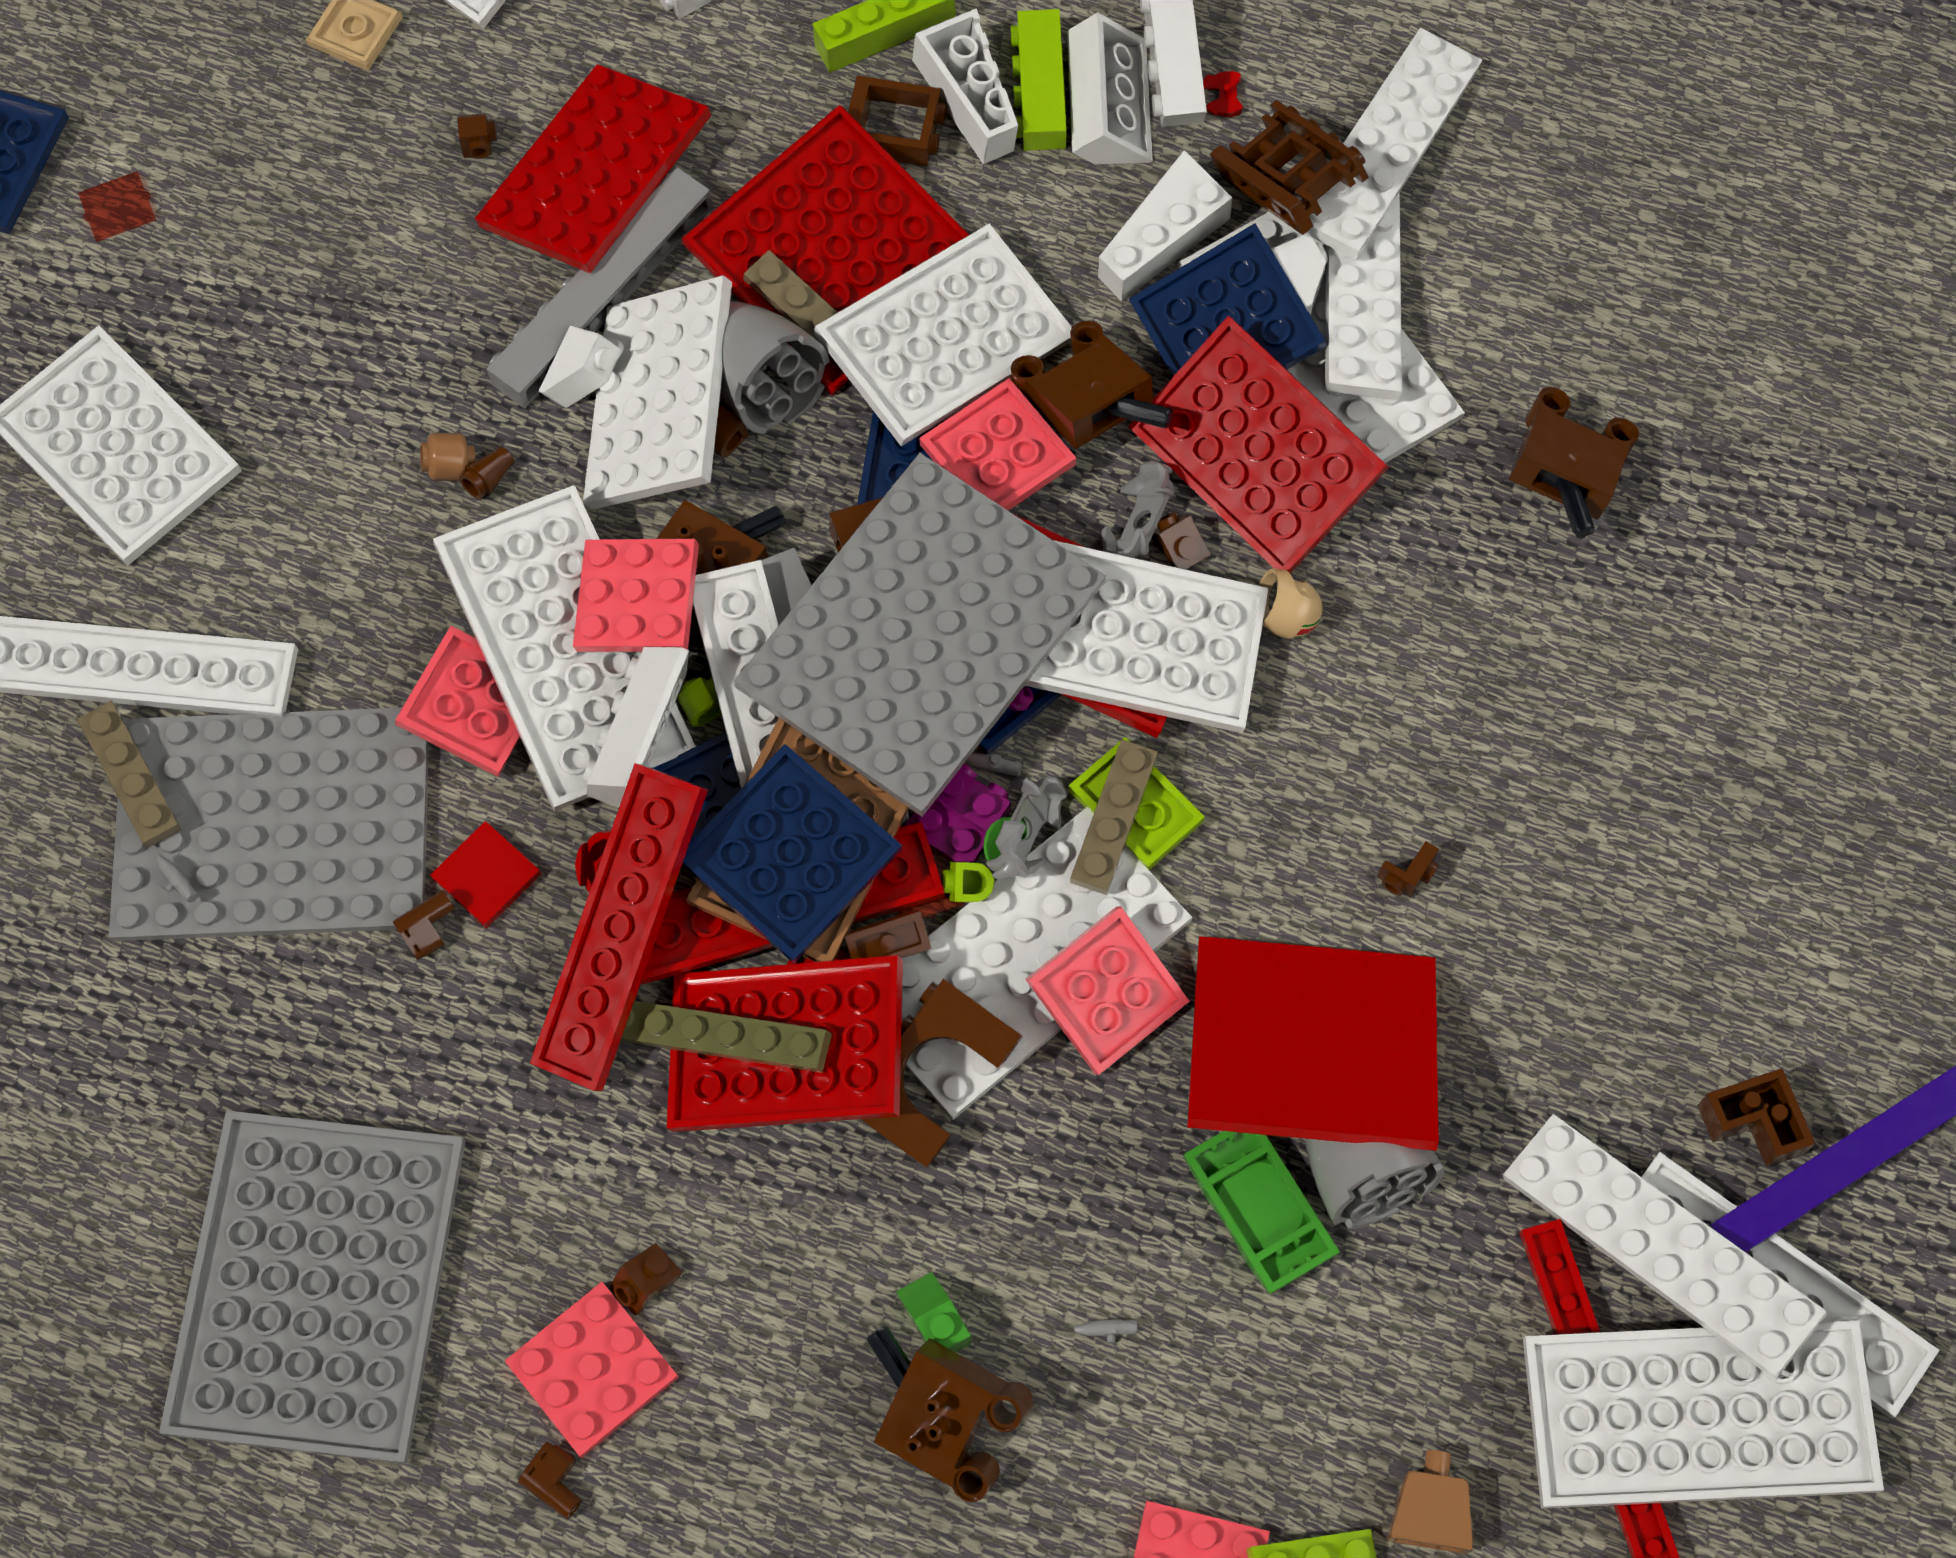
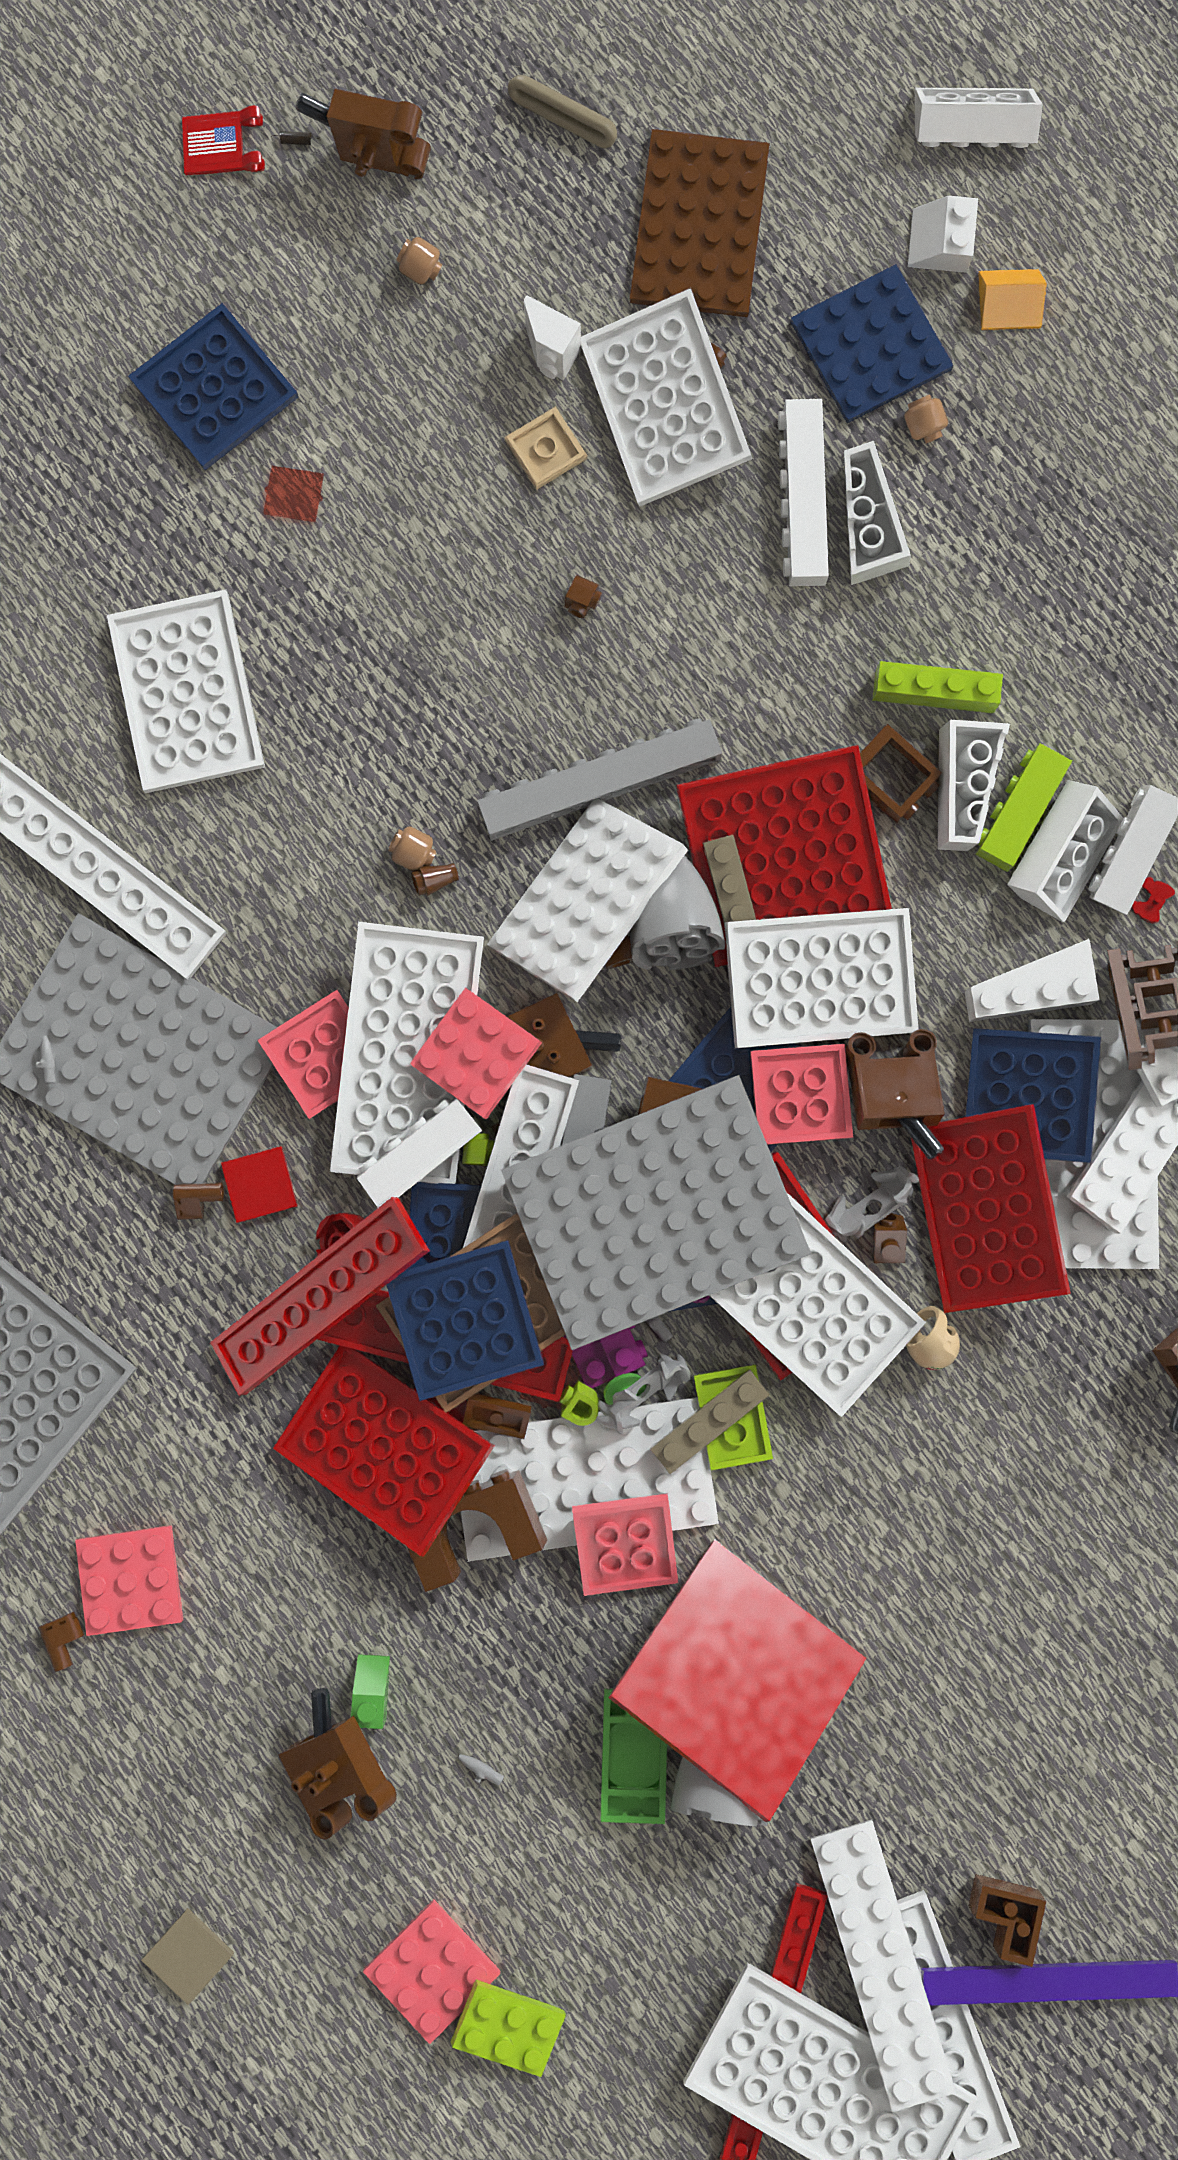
camera: 30 degrees right, 15 degrees up
dark tan plate [77,700,182,848] -> none
red plate [475,64,712,273] -> none
white slope [539,326,622,408] -> none
reddish brown bracket [610,1243,682,1315] -> none
olive plate [620,1001,832,1073] -> none
white slope [1271,232,1328,316] -> none
reddish brown bracket [1377,841,1439,898] -> none
medium nougat torso [1387,1450,1473,1554] -> none

